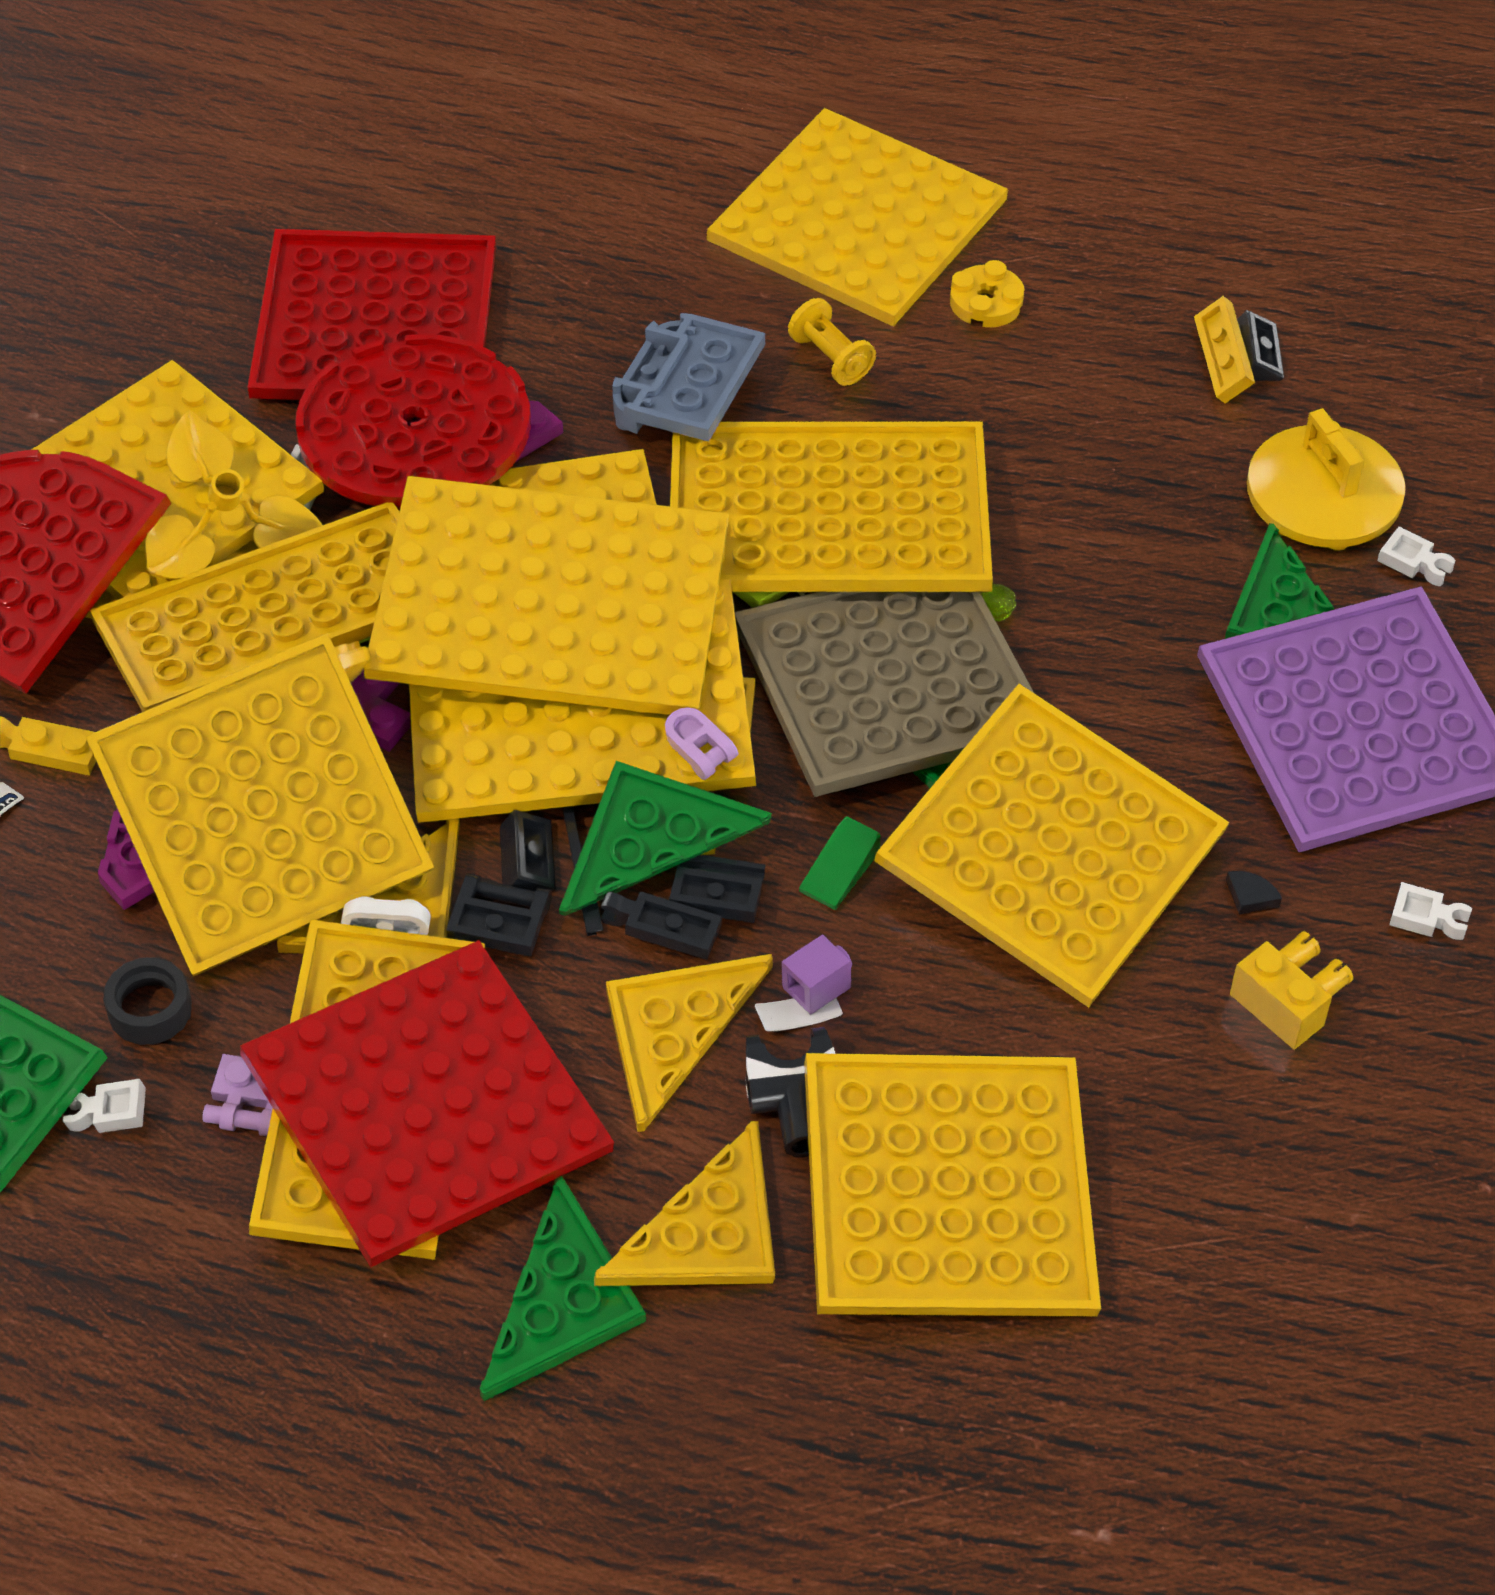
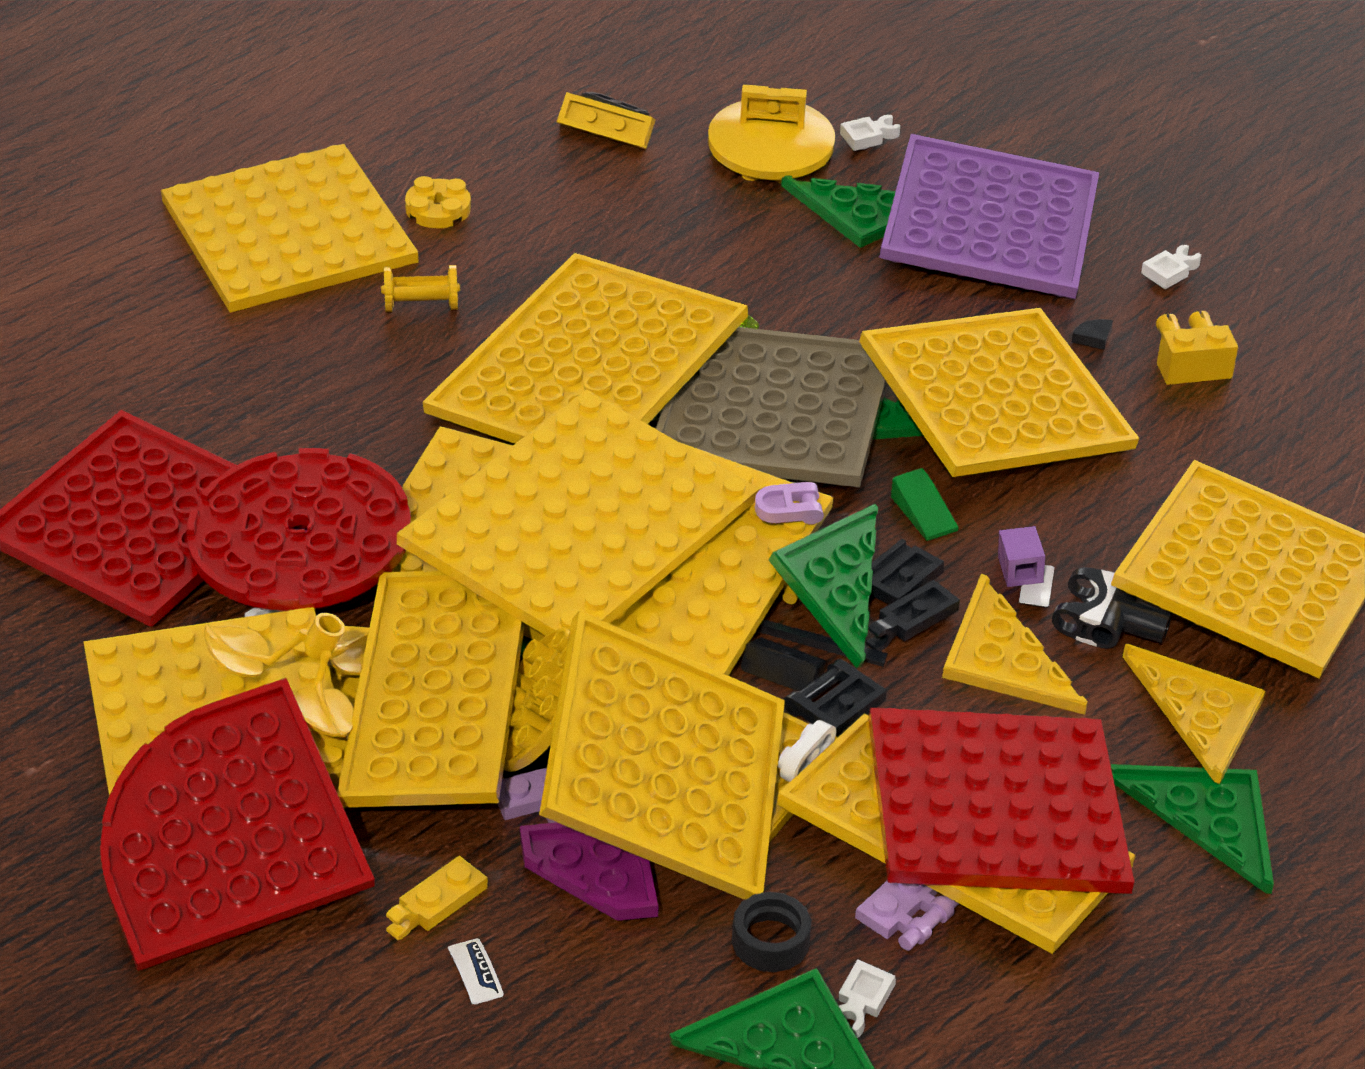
camera: 60 degrees left, 10 degrees down
sand blue plate [612,313,765,442] -> none

